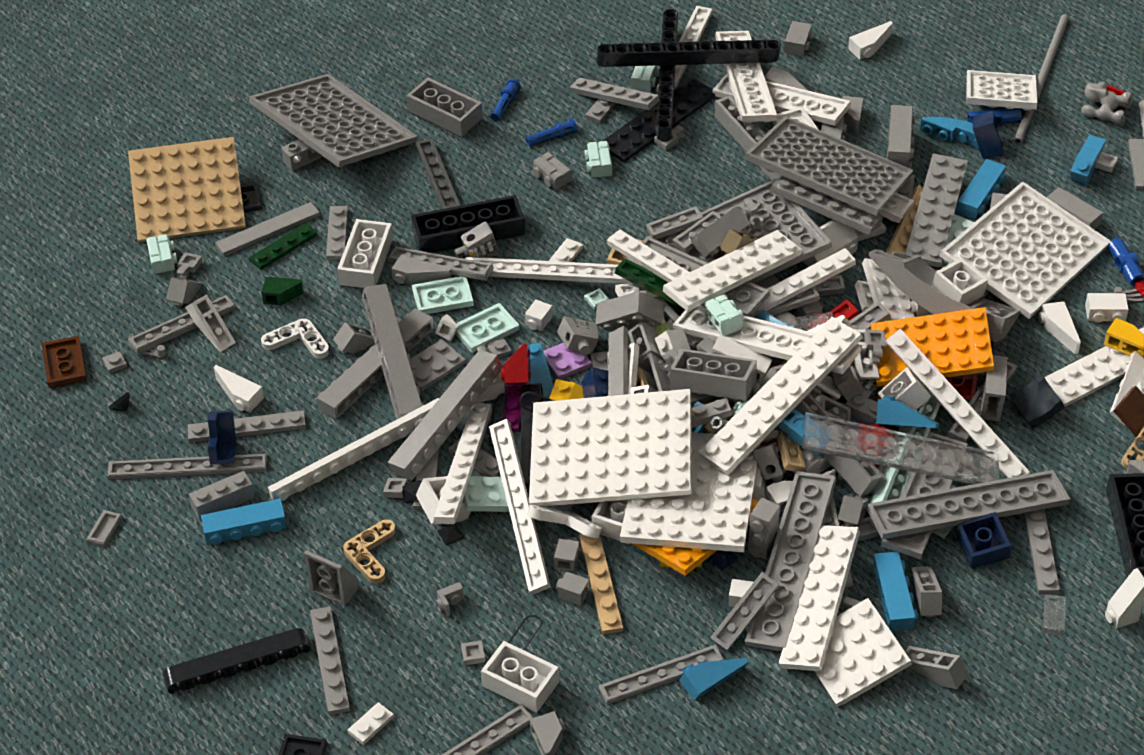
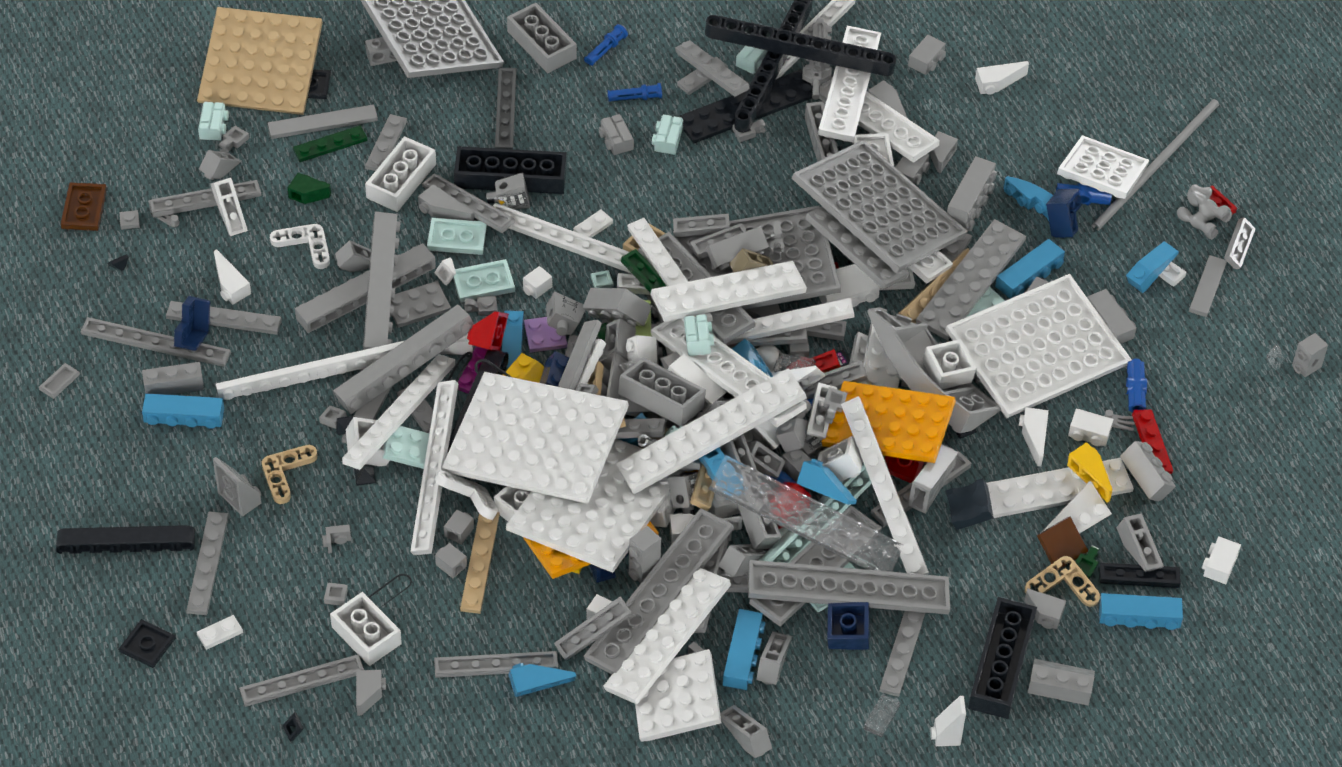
camera: 15 degrees right, 5 degrees up
none -> light grey bar [802,18,832,100]

